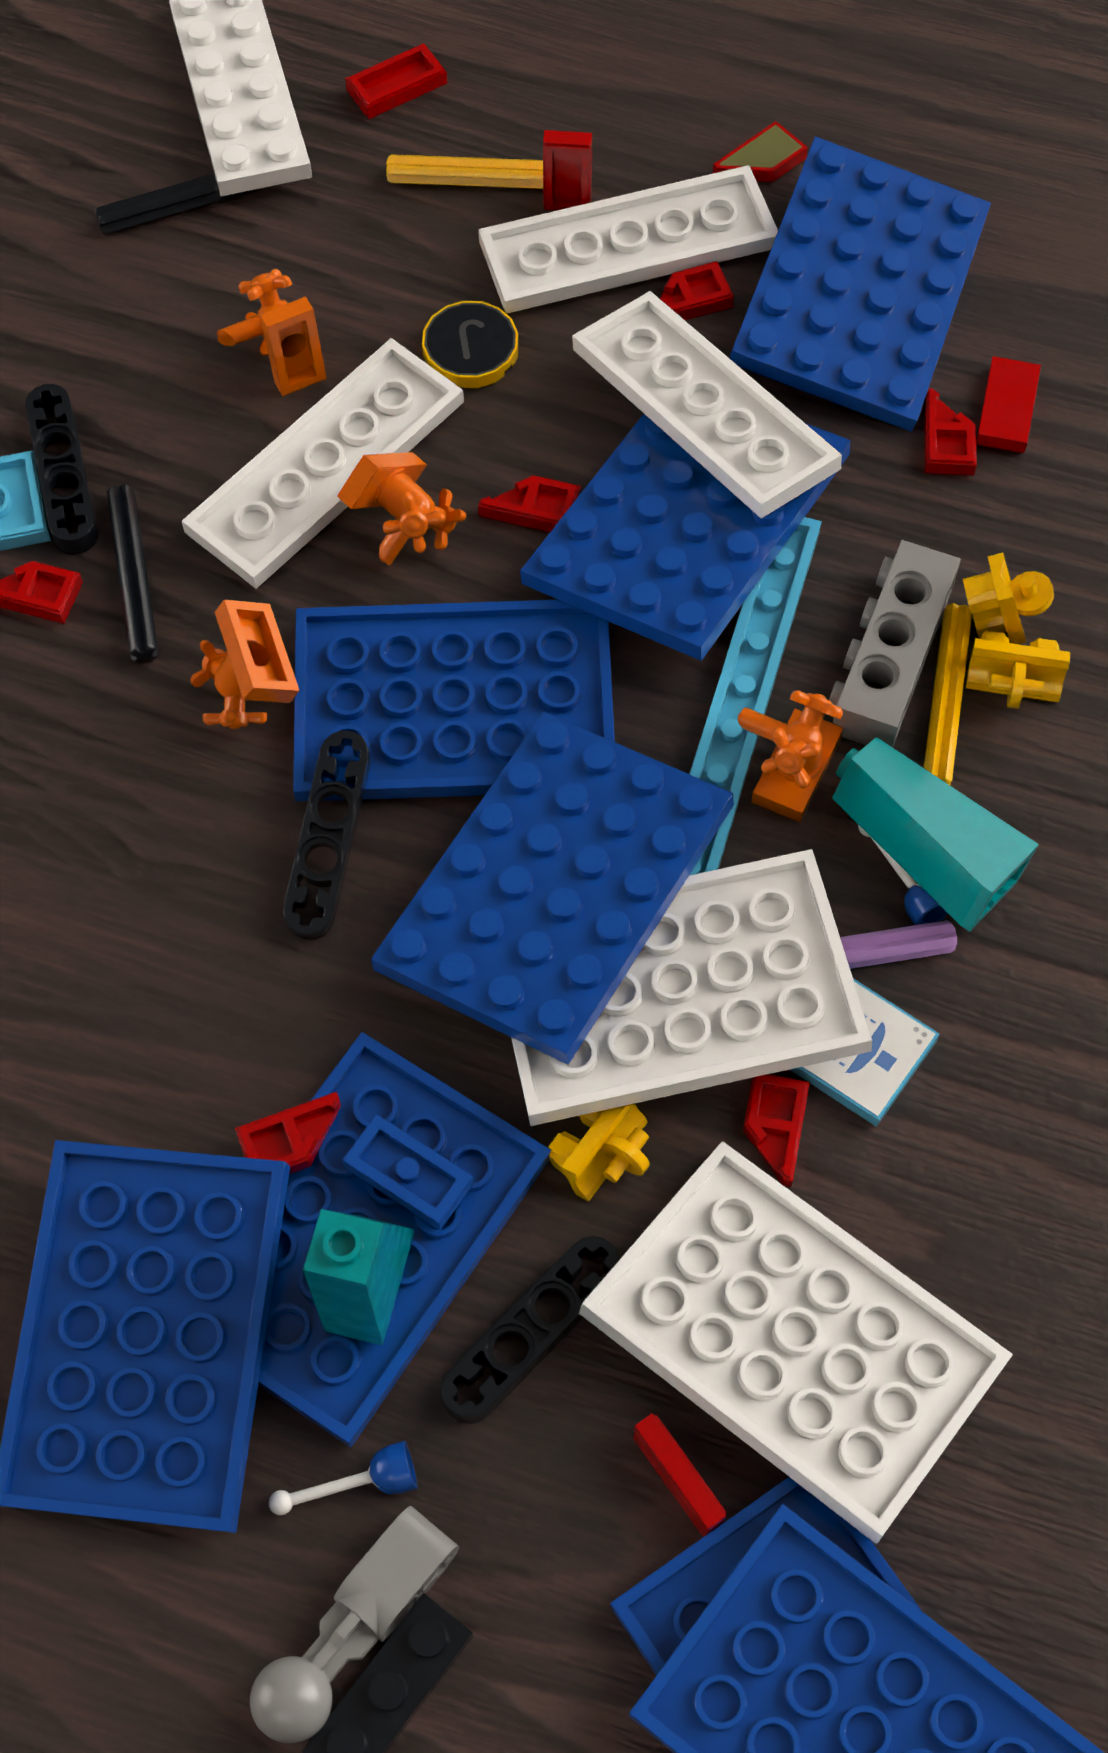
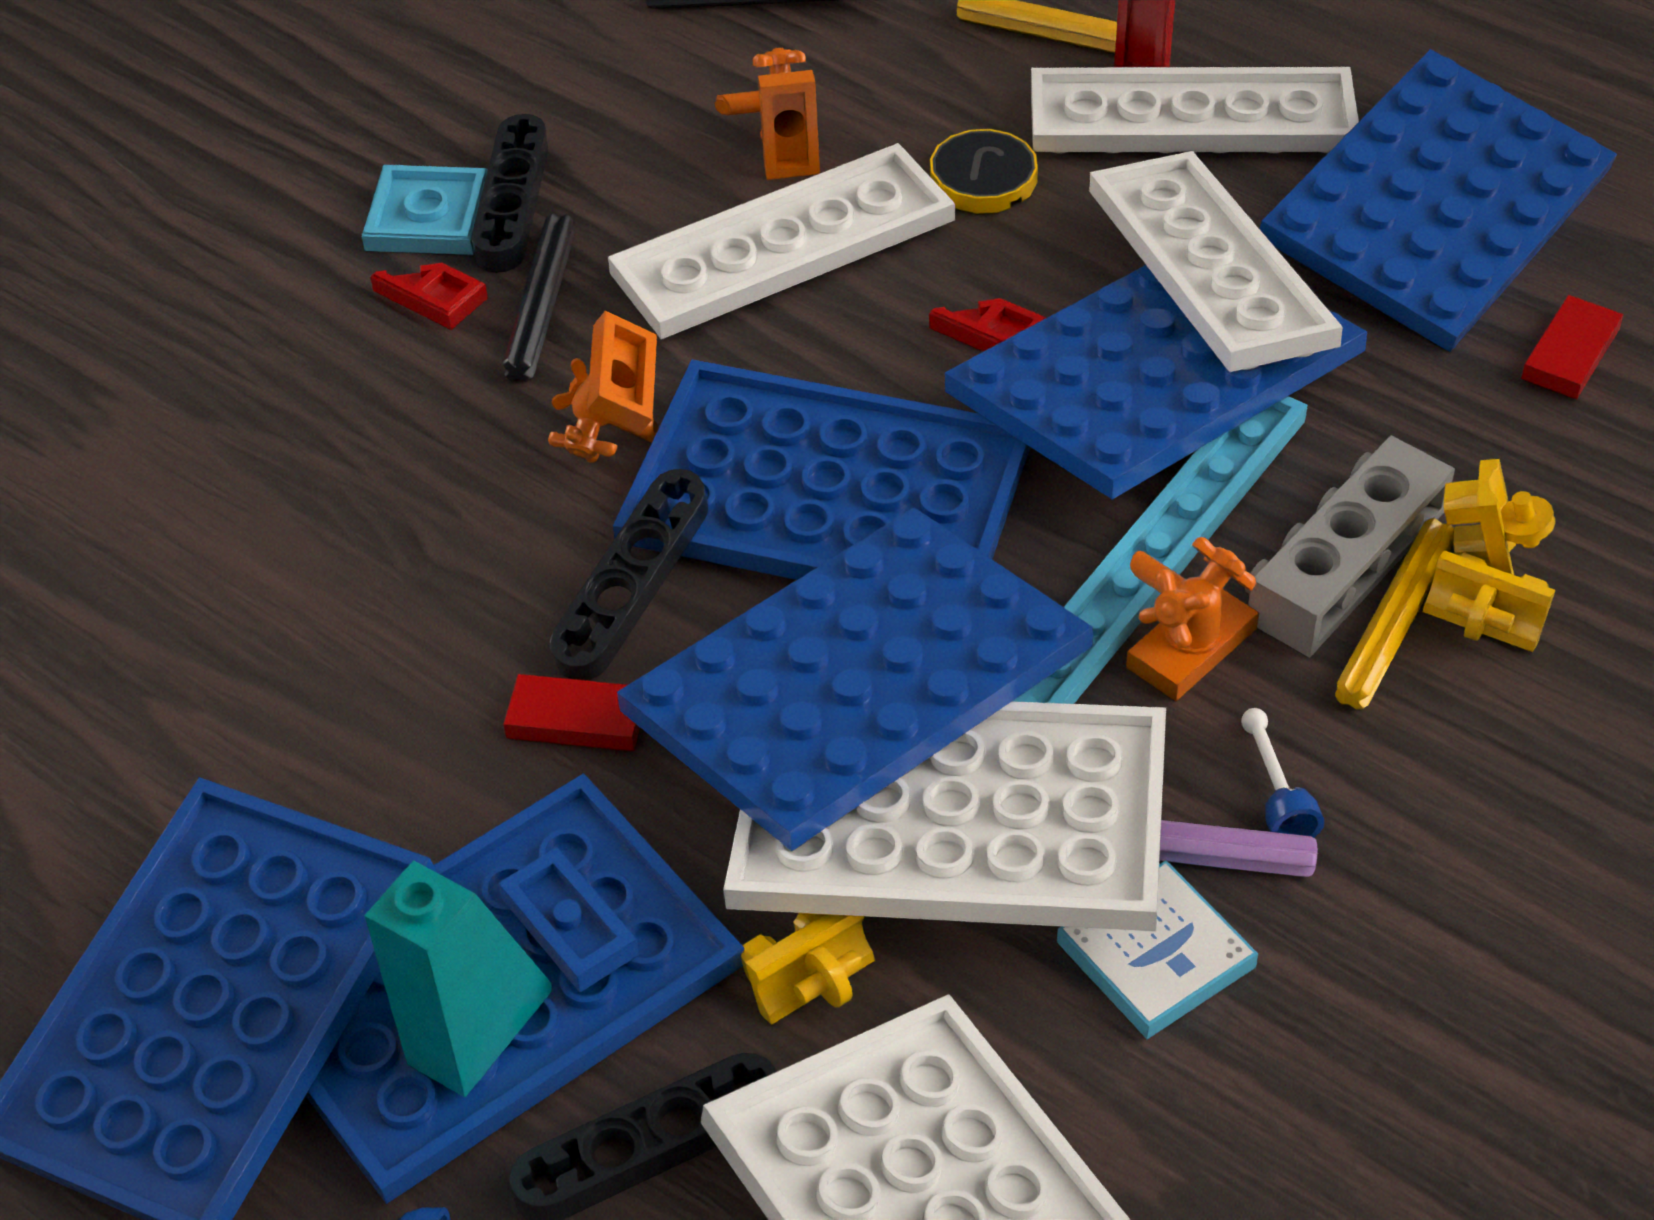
camera: 20 degrees right, 15 degrees down
red tile [235,1091,341,1174] -> none
orange piece [337,452,467,566] -> none
red tile [660,261,734,321] -> none
tile [712,121,808,182] -> none
red tile [743,1074,810,1187] -> none
teal slope [832,737,1039,932] -> none
red tile [924,388,977,476] -> none
none -> red tile [503,674,640,751]

